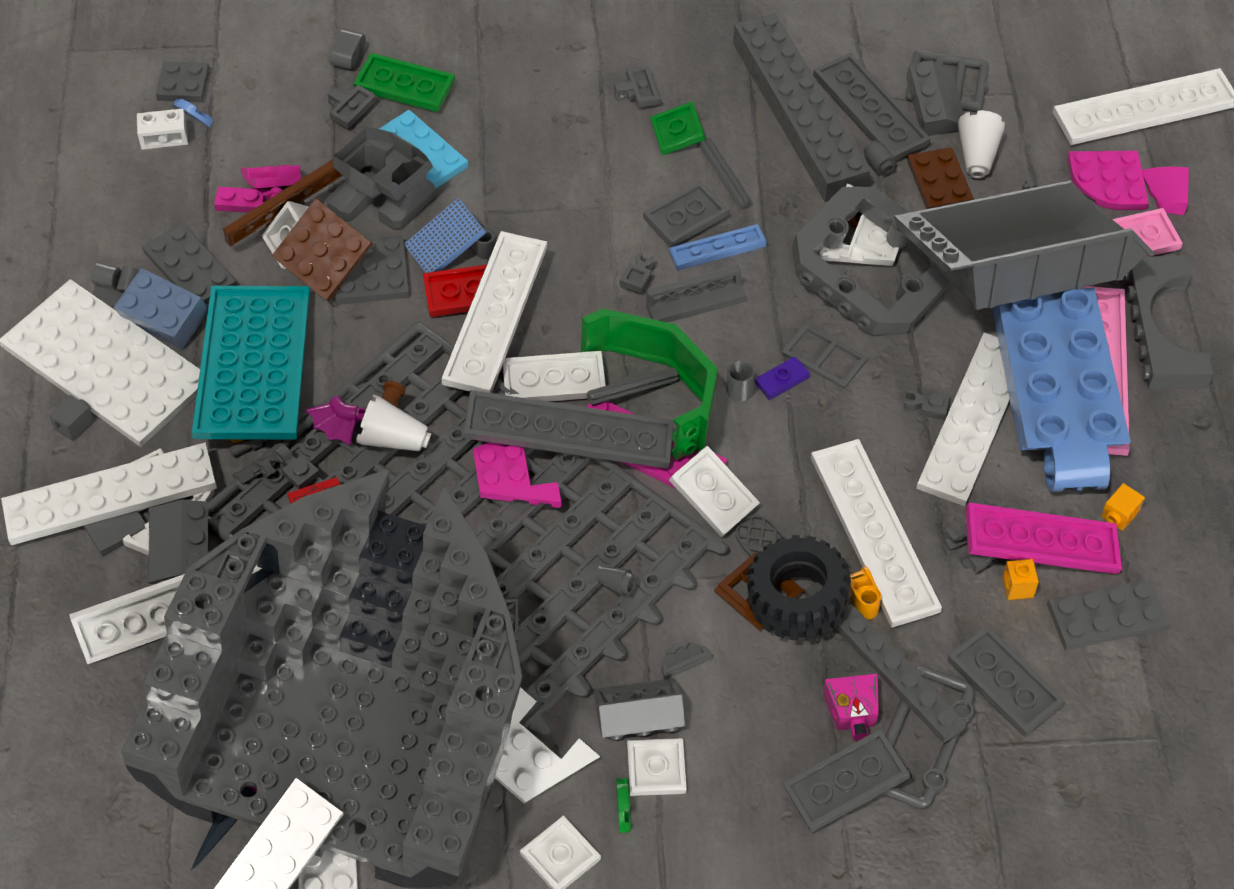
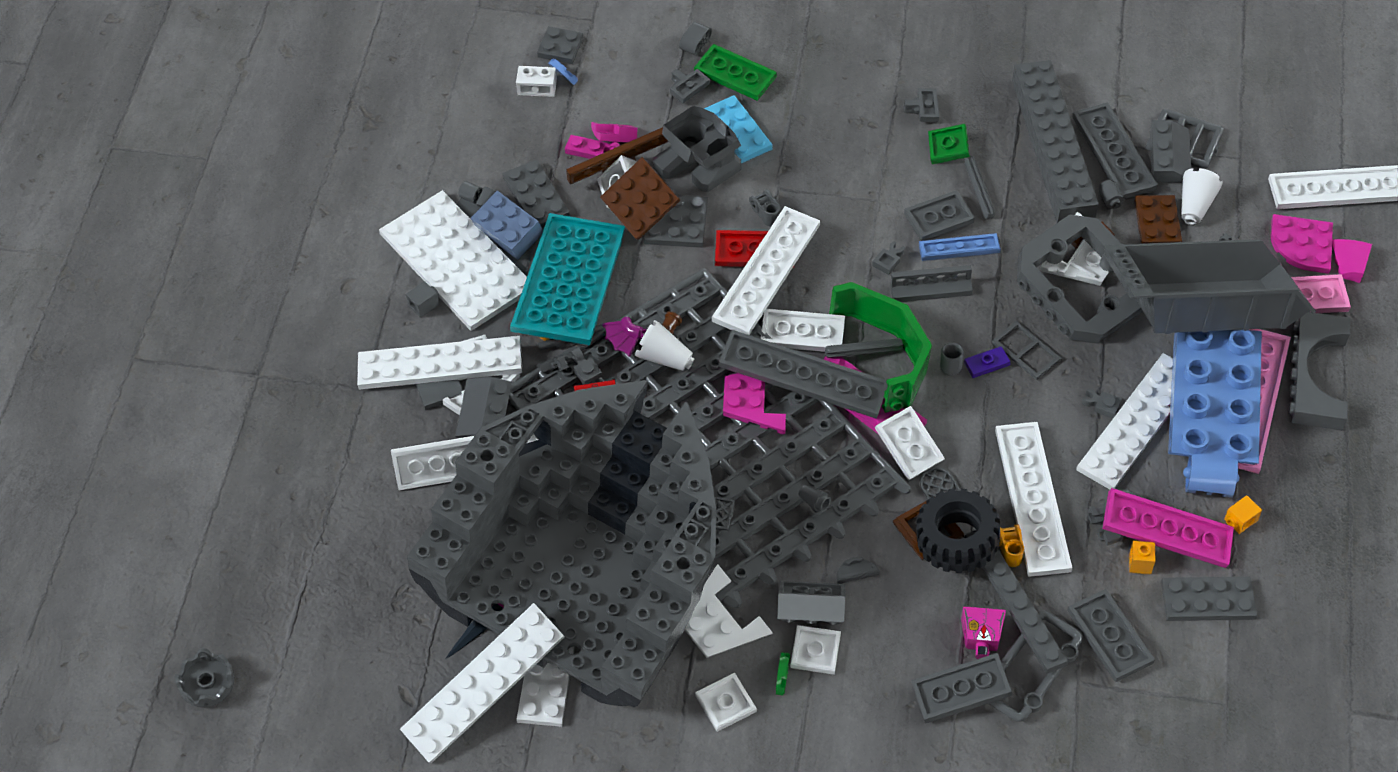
camera: 15 degrees right, 0 degrees up
medium blue tile [404,198,486,273] -> none

